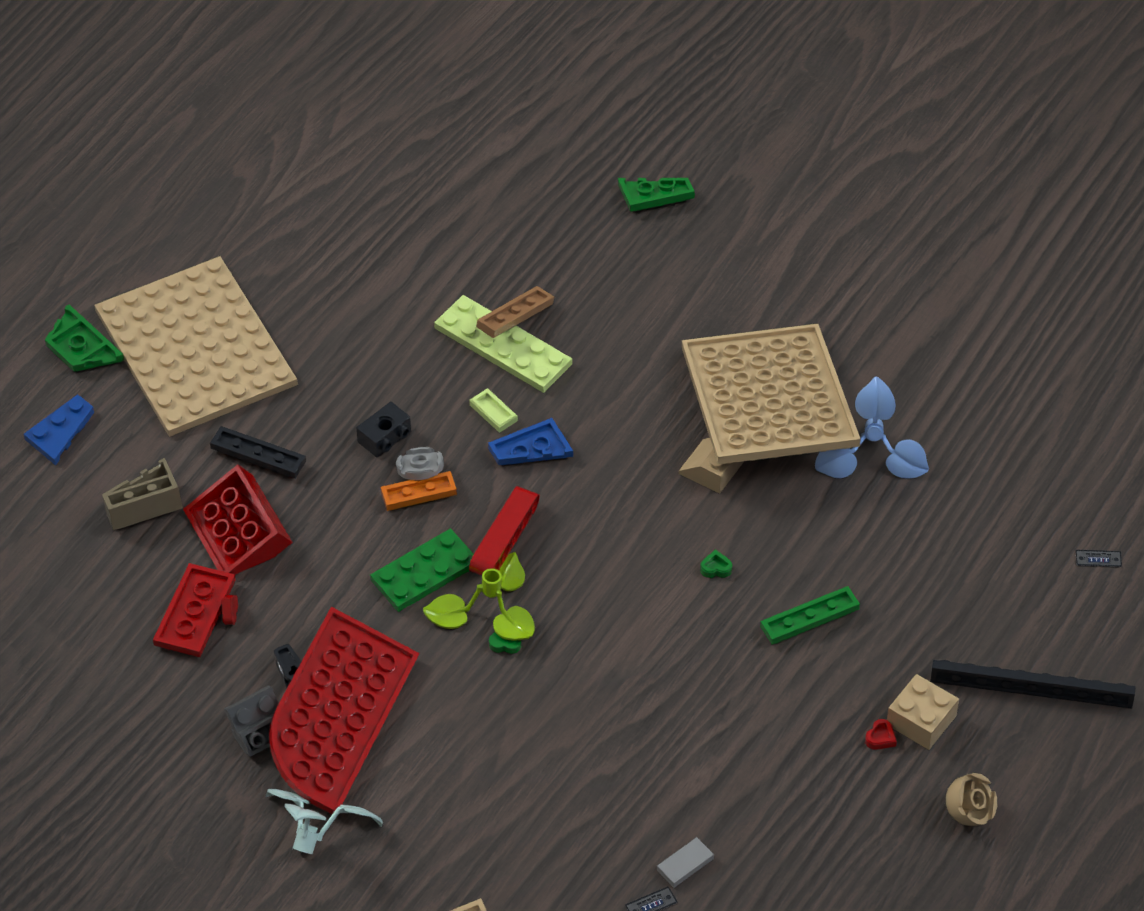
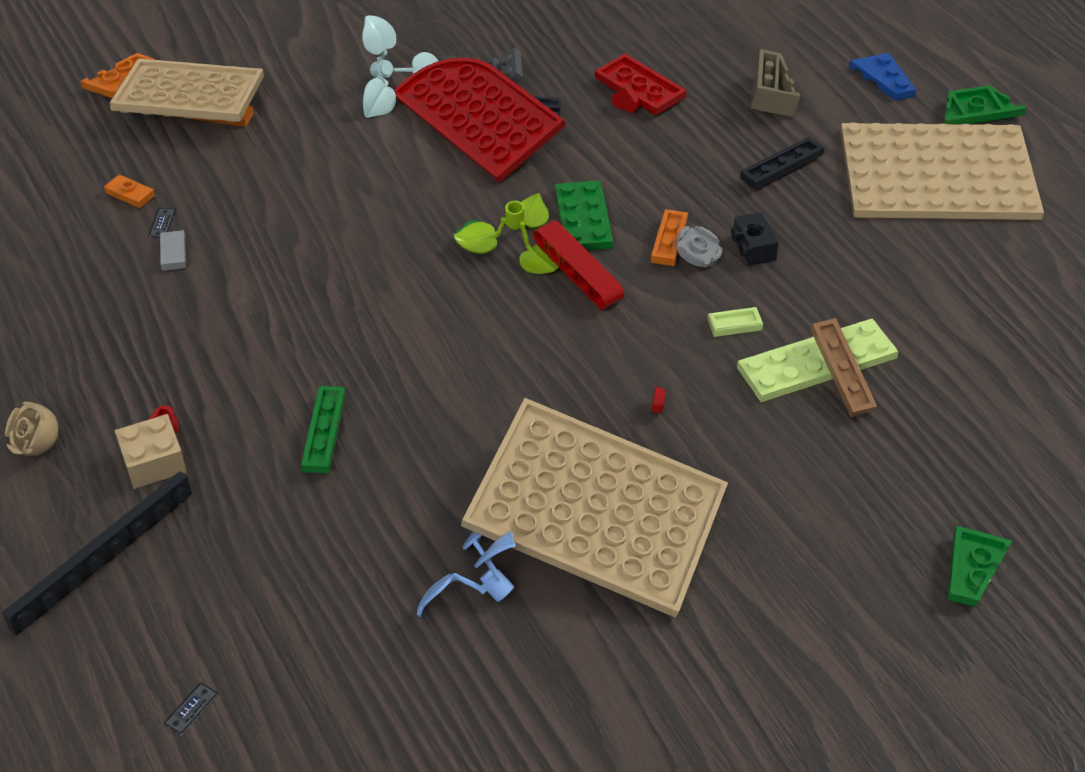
camera: 120 degrees right, 5 degrees down
red slope [183,464,293,575] -> none
blue wing [488,418,573,465] -> none
green tile [700,549,733,578] -> none
none -> red tile [651,387,665,414]

